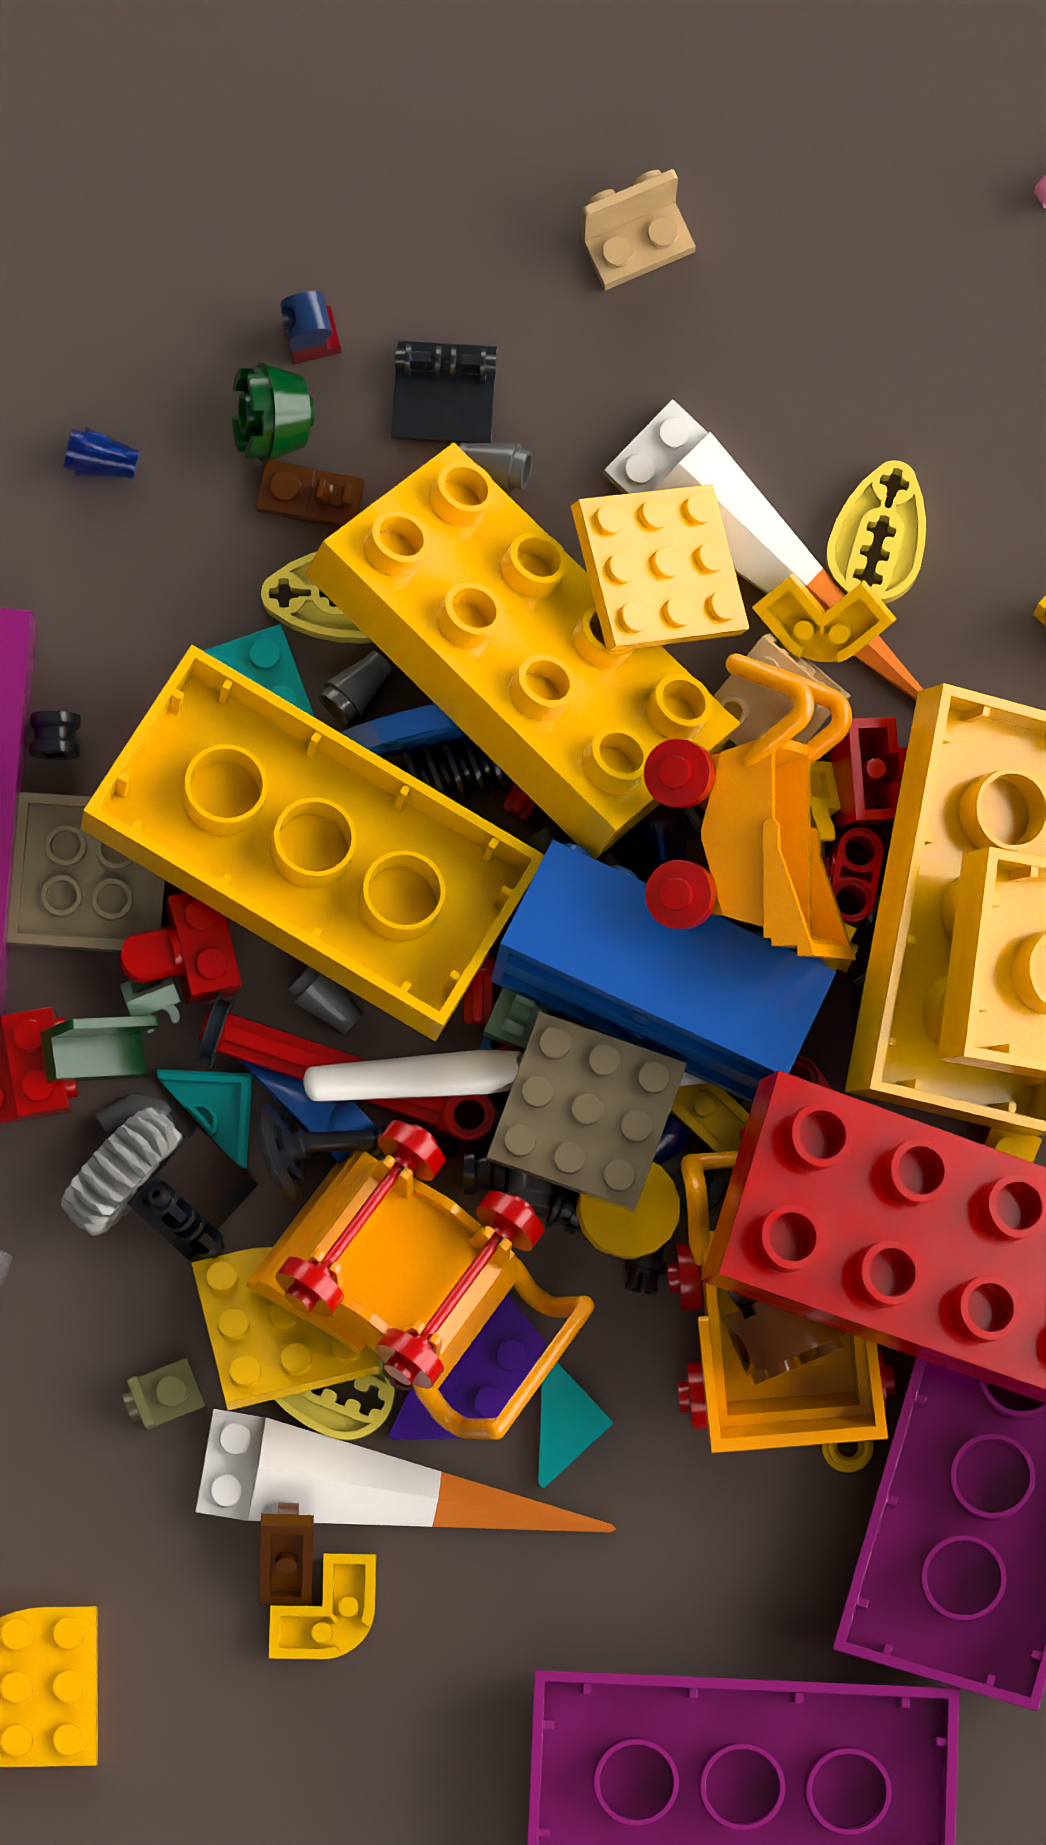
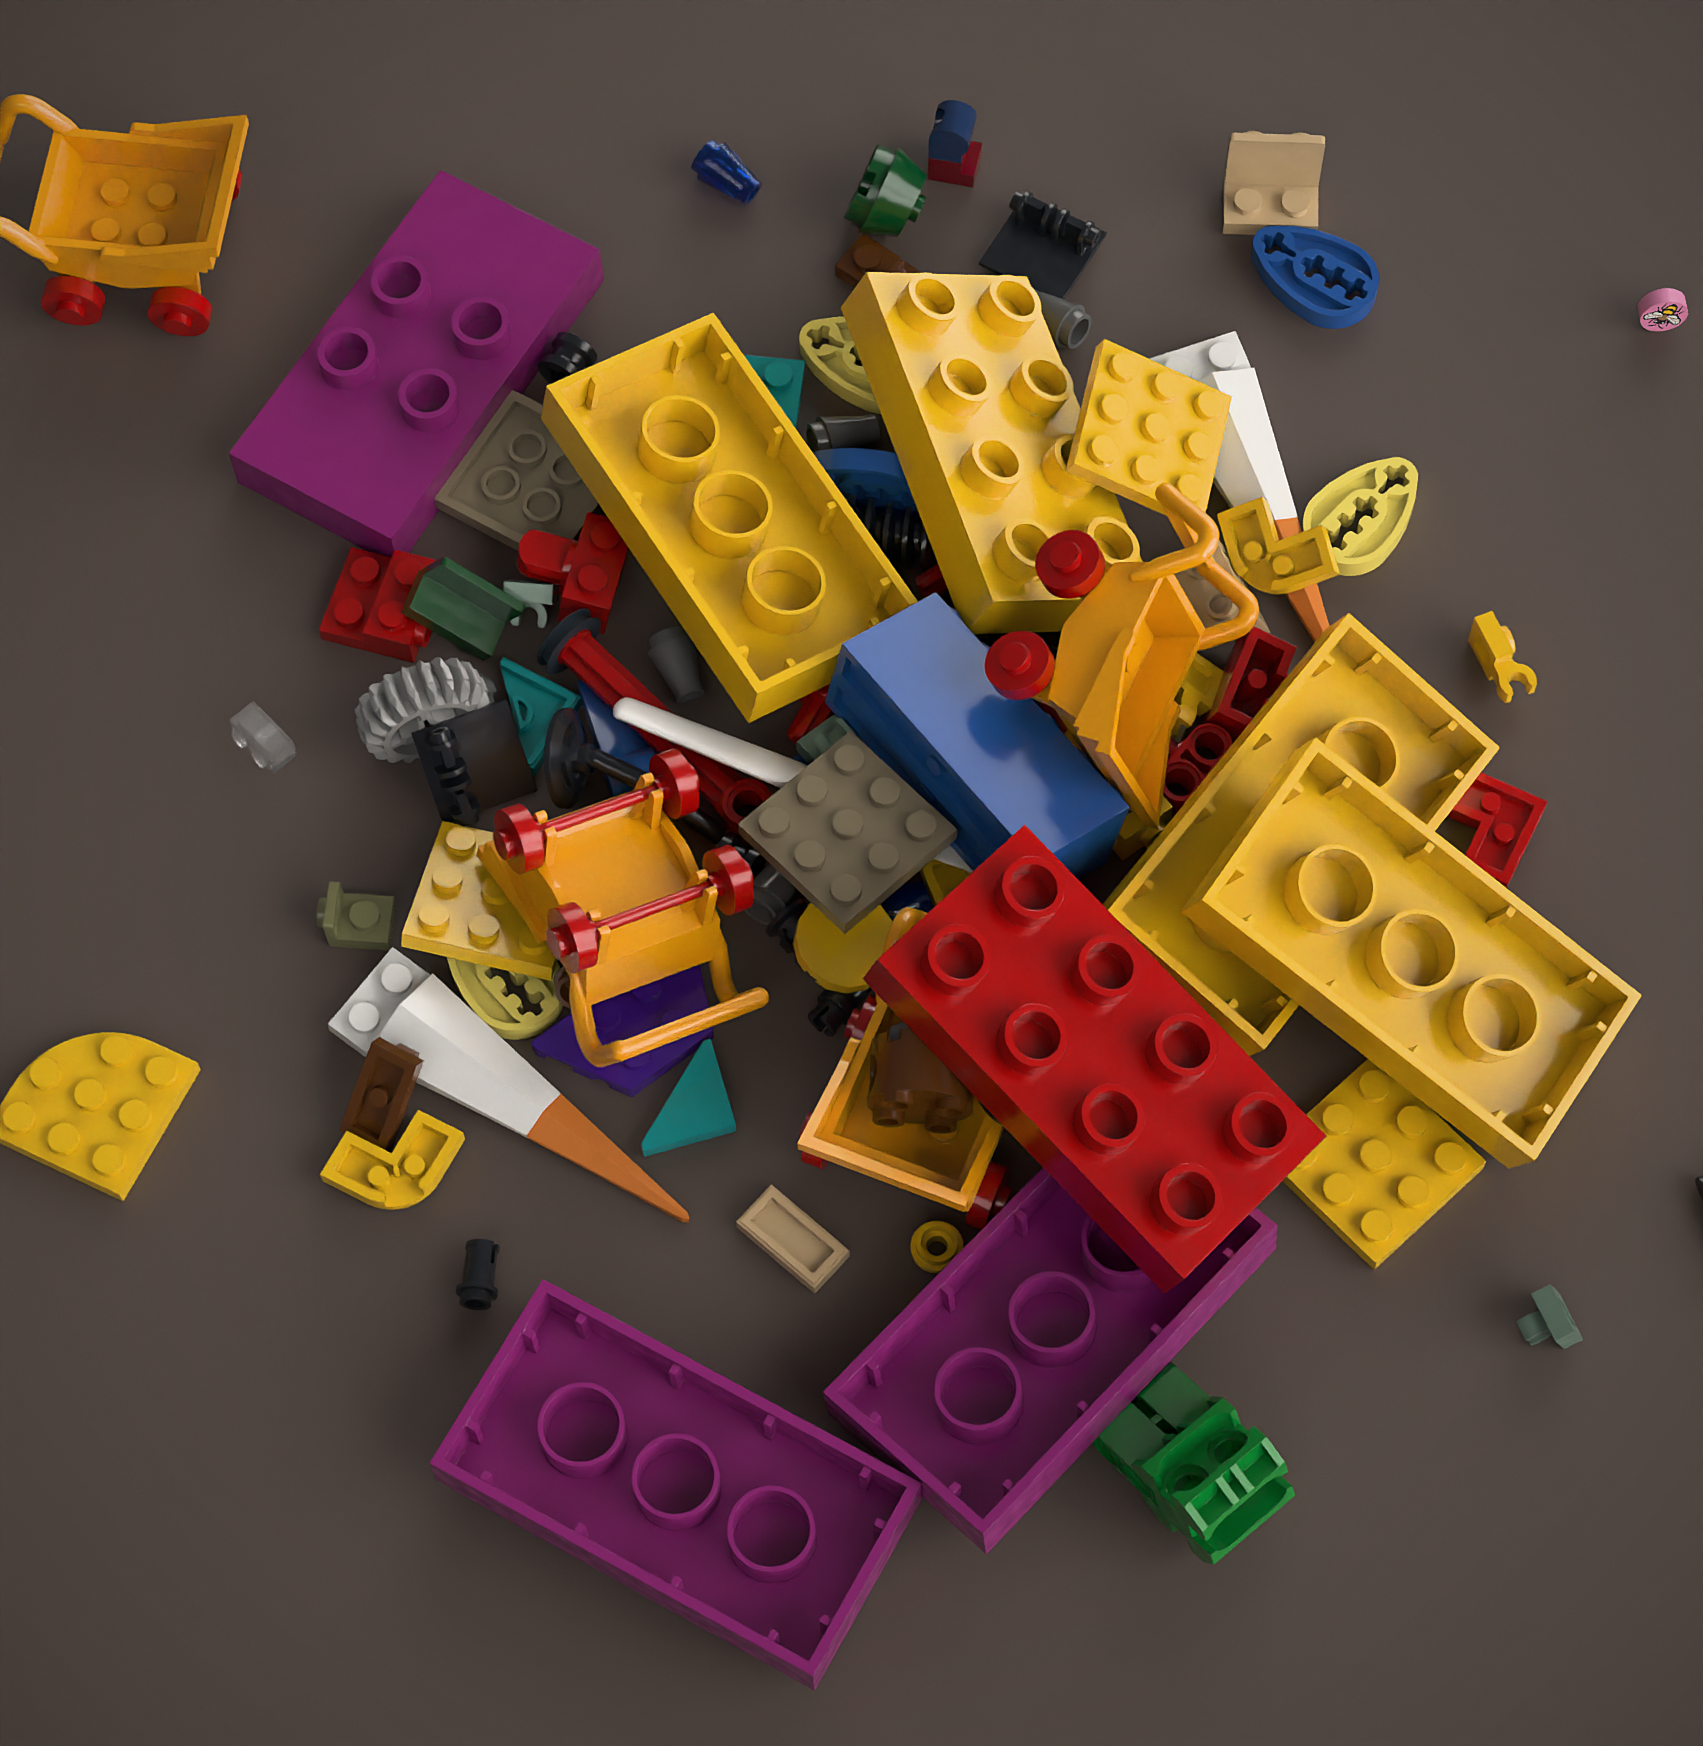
camera: 30 degrees right, 15 degrees down
none -> black pin [456,1239,500,1310]
none -> tan tile [736,1184,850,1294]
none -> blue piece [1251,226,1379,329]

